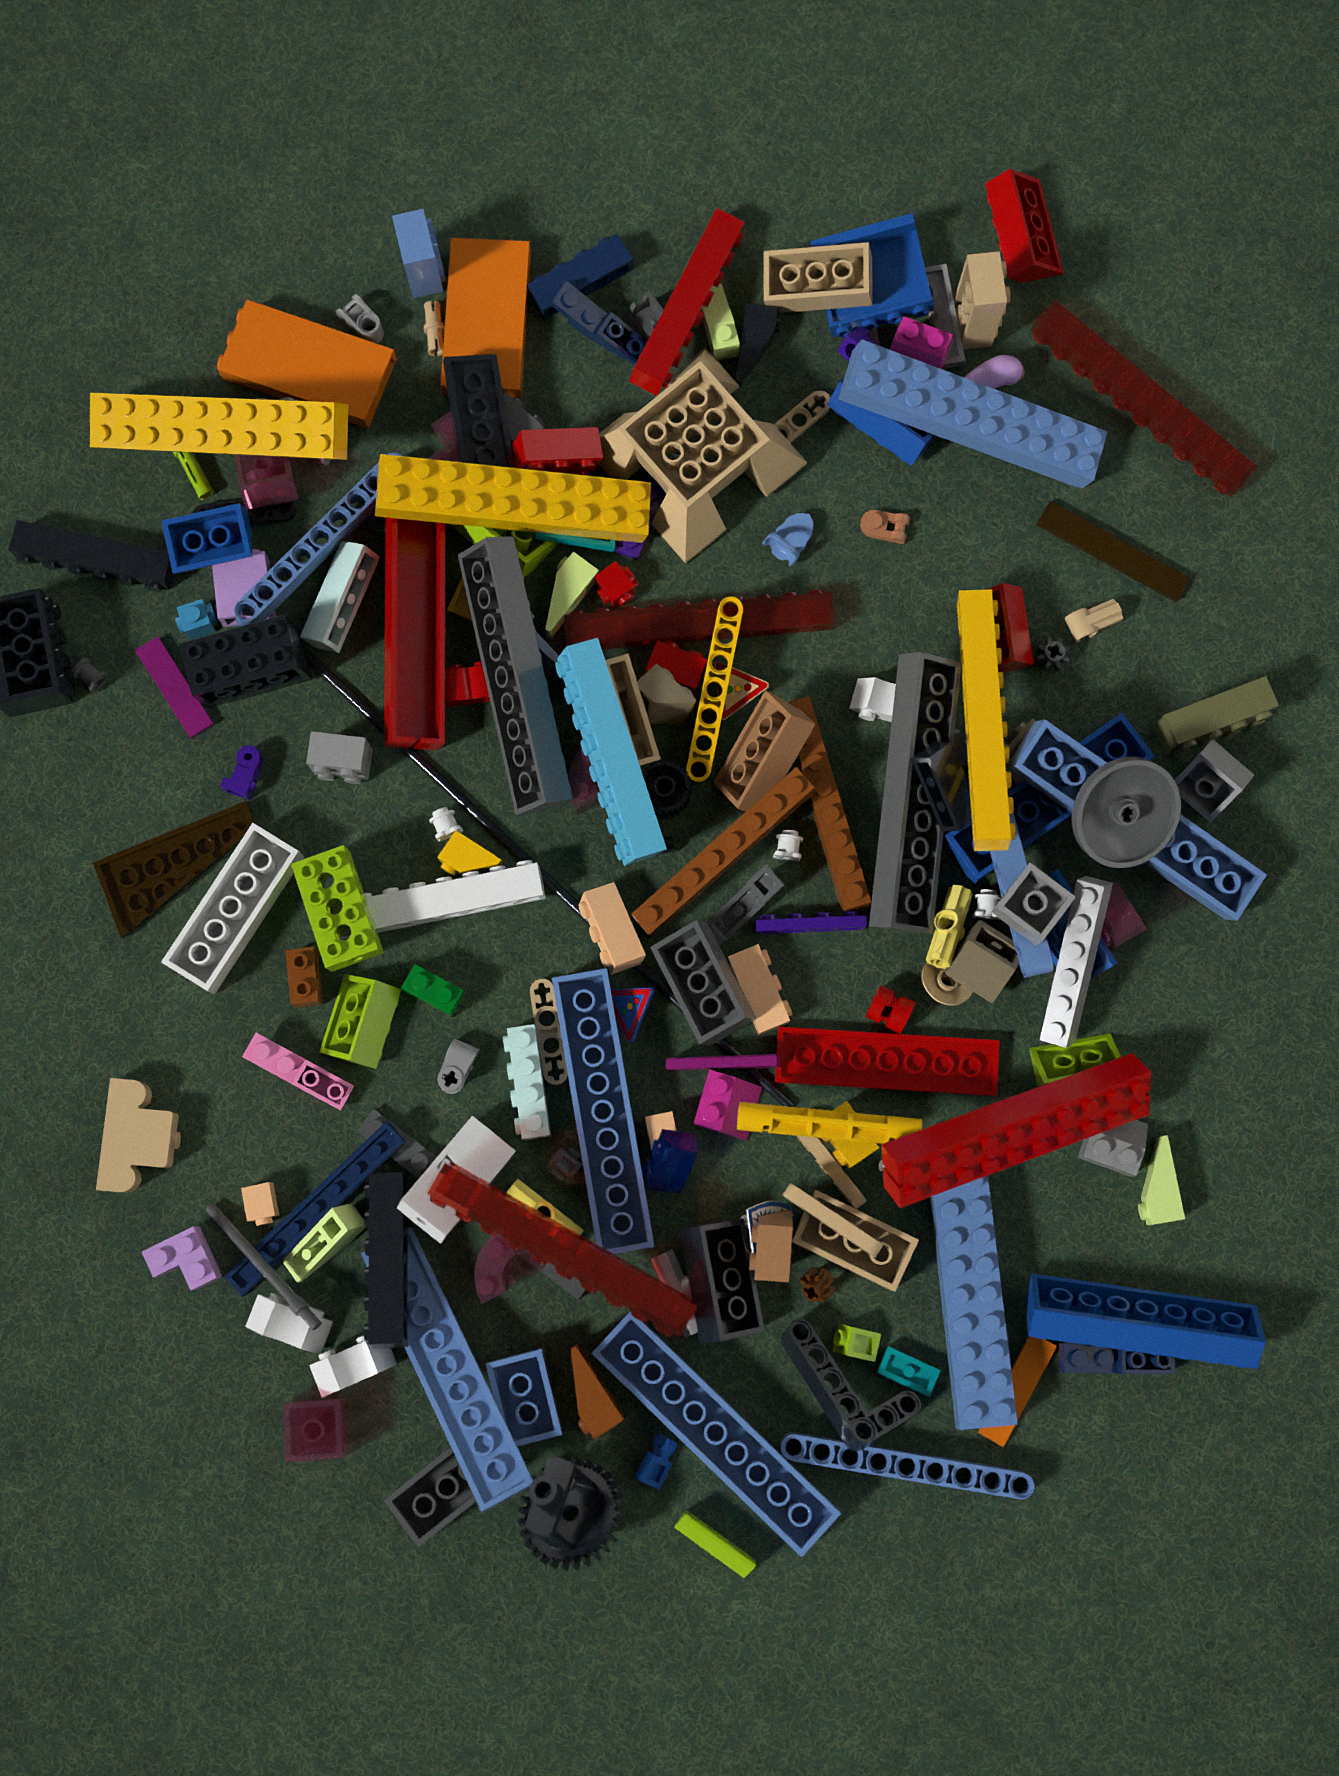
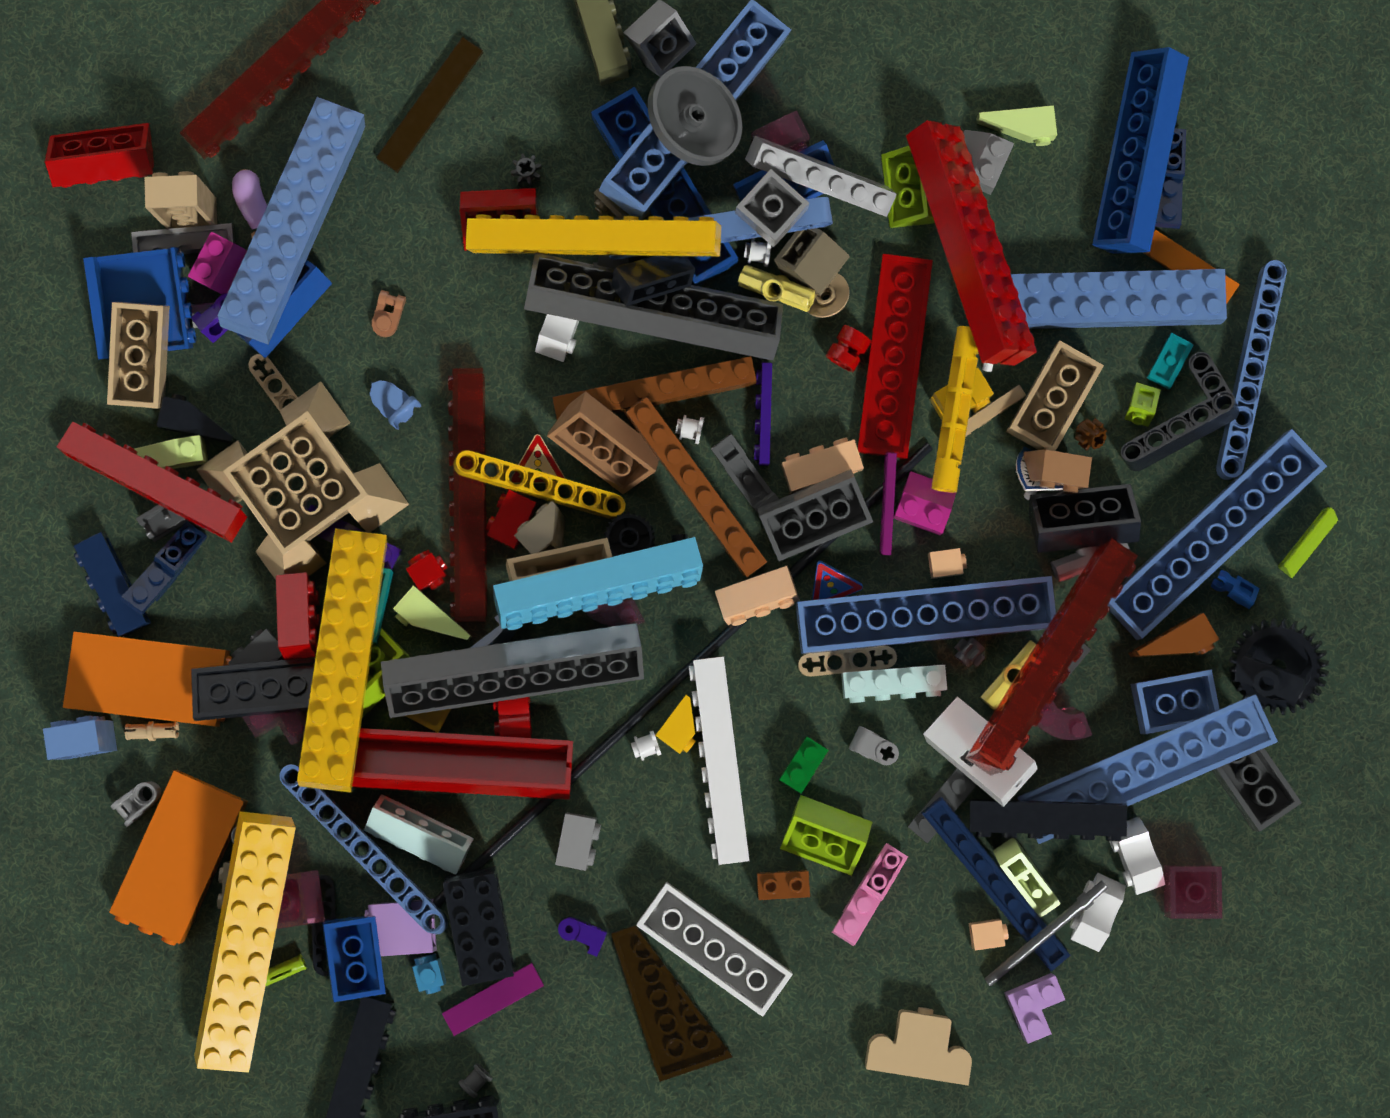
camera: 90 degrees left, 5 degrees up
lime brick [291,845,384,972] -> none
clear blue brick [643,1129,698,1194] -> none
tan beam [782,1183,883,1258] -> none
tan piece [1065,599,1123,643] -> none

